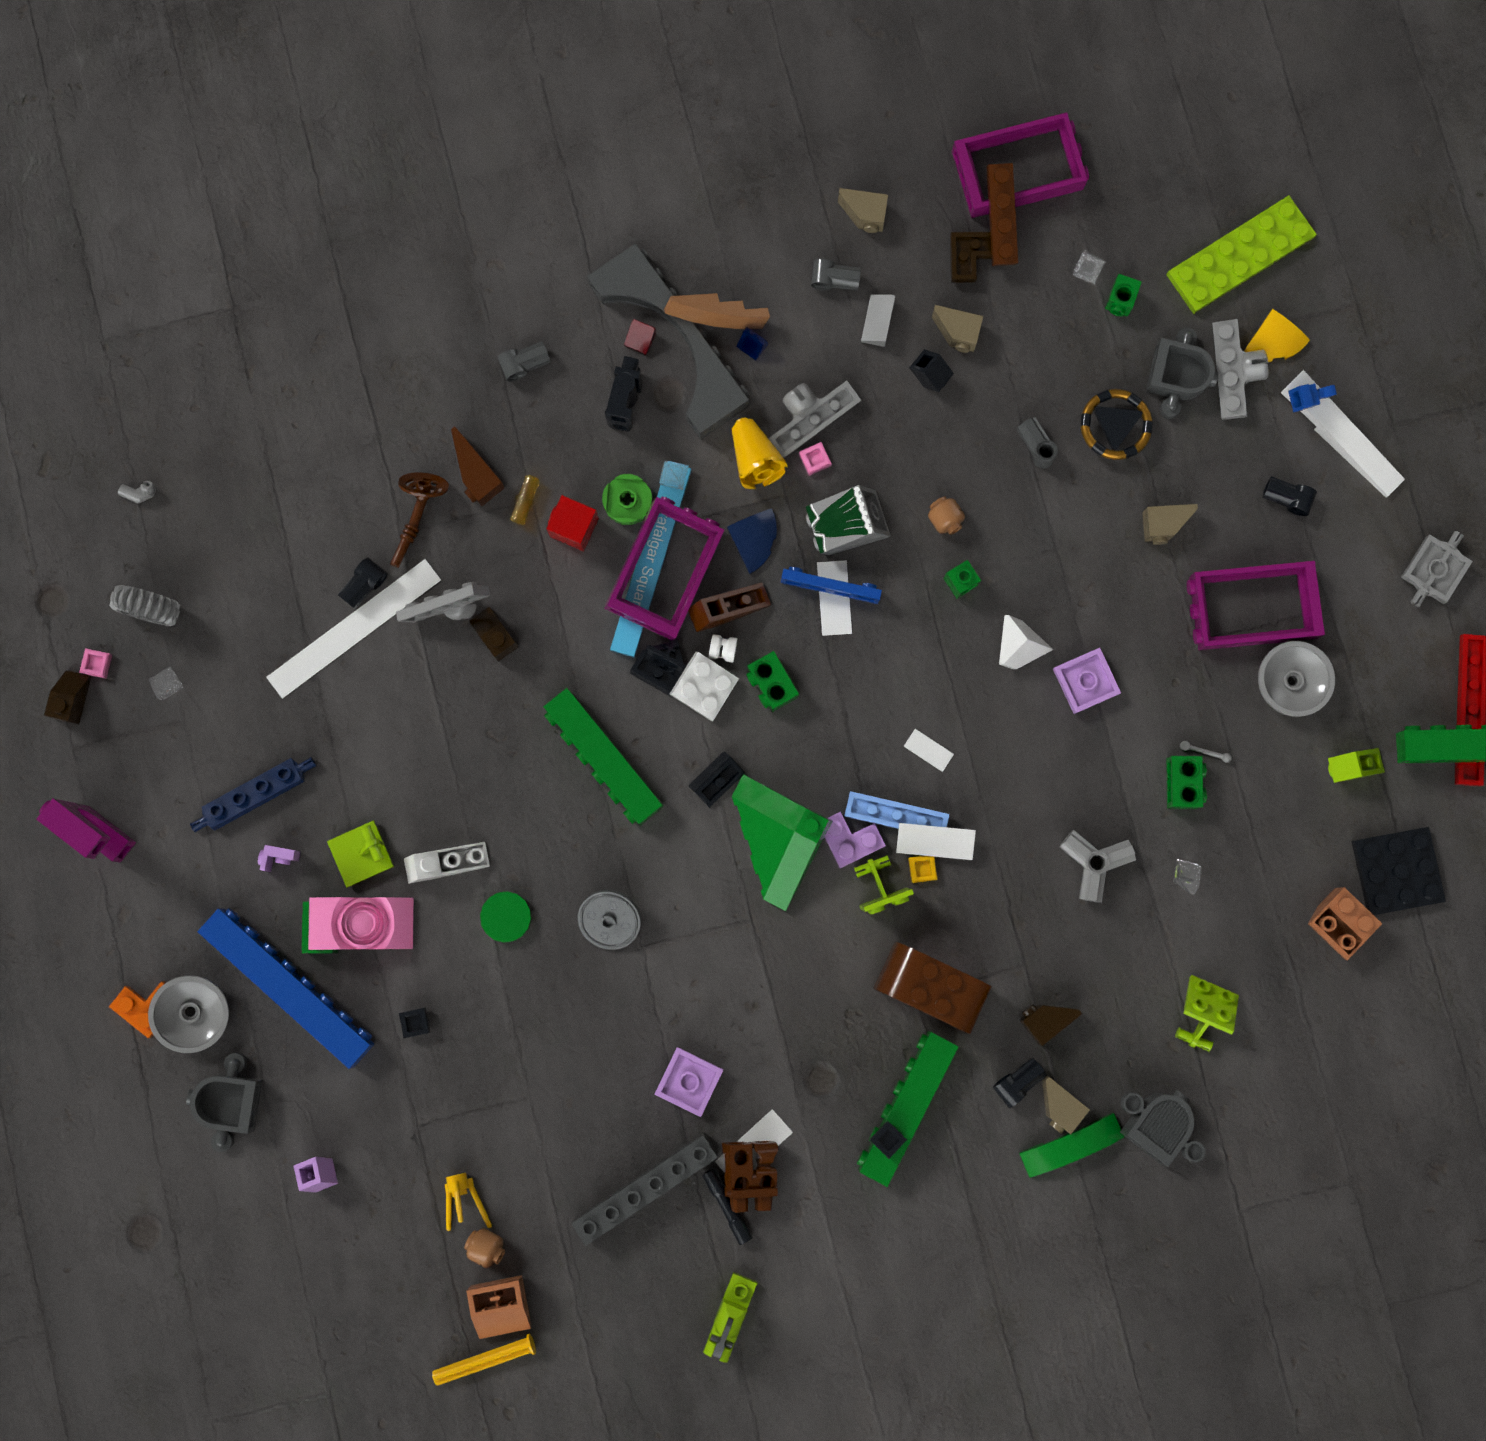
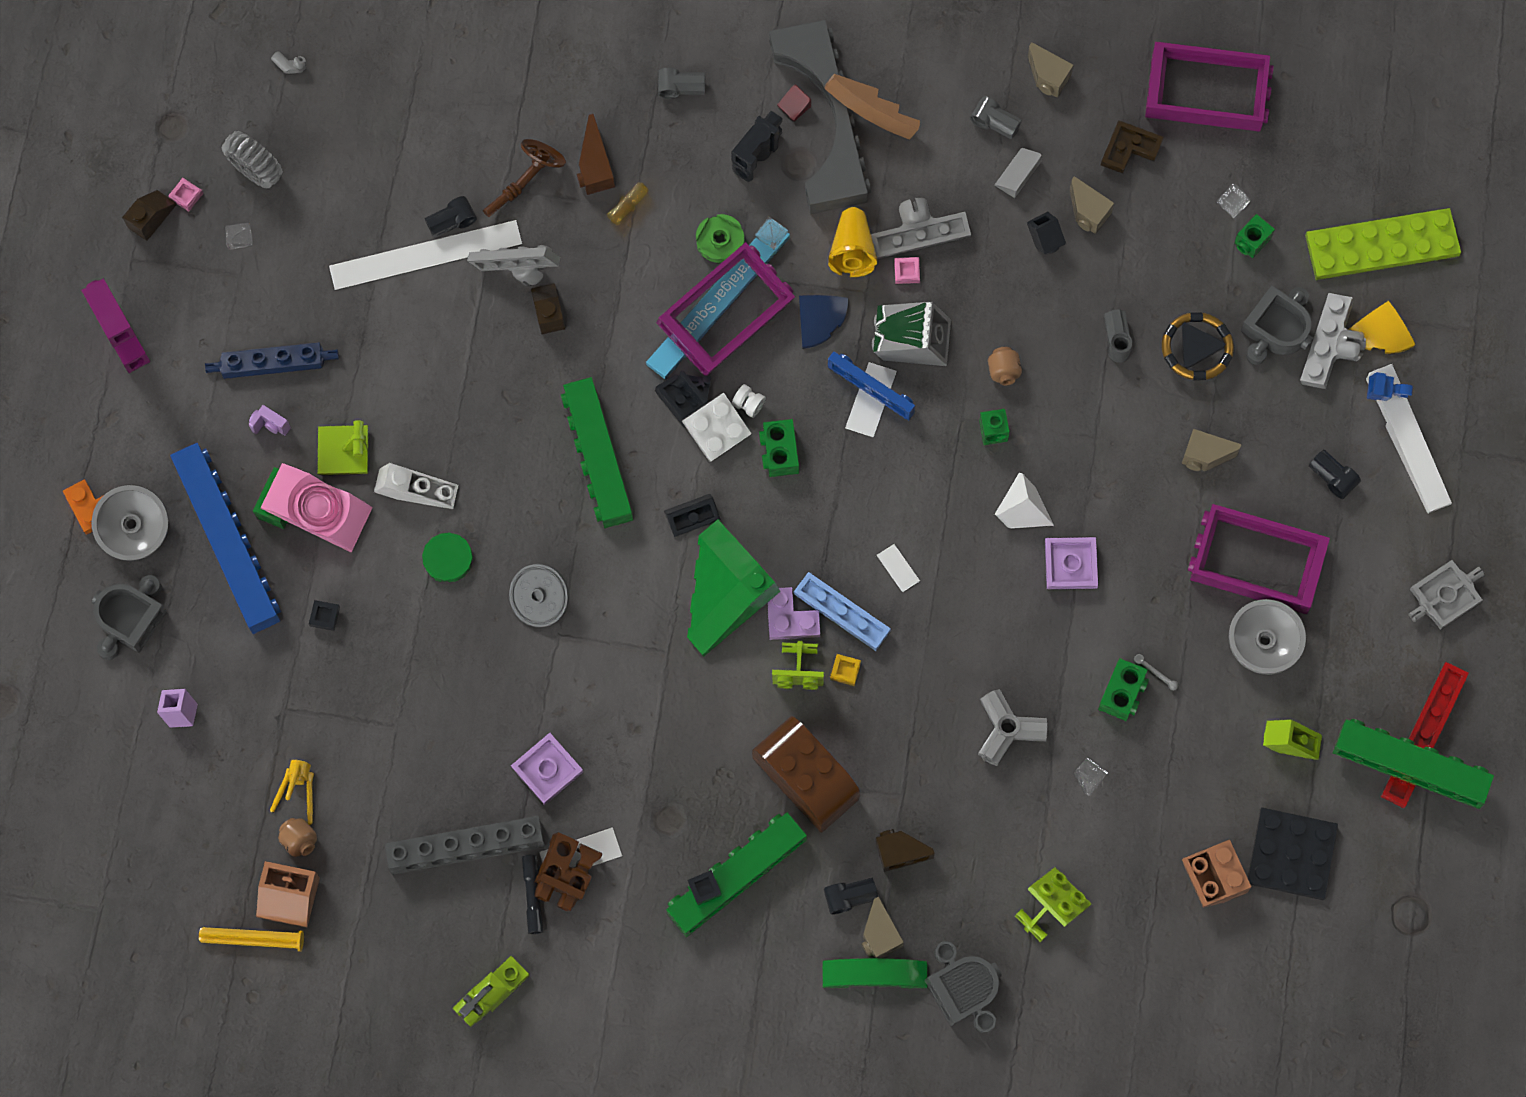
camera: 25 degrees right, 10 degrees down
red head [546,495,599,552] -> none
reddish brown slope [688,582,771,632] -> none
clear blue slope [736,327,768,360] -> none
white sticker [896,823,976,860] -> none
reddish brown plate [987,163,1018,266] -> none

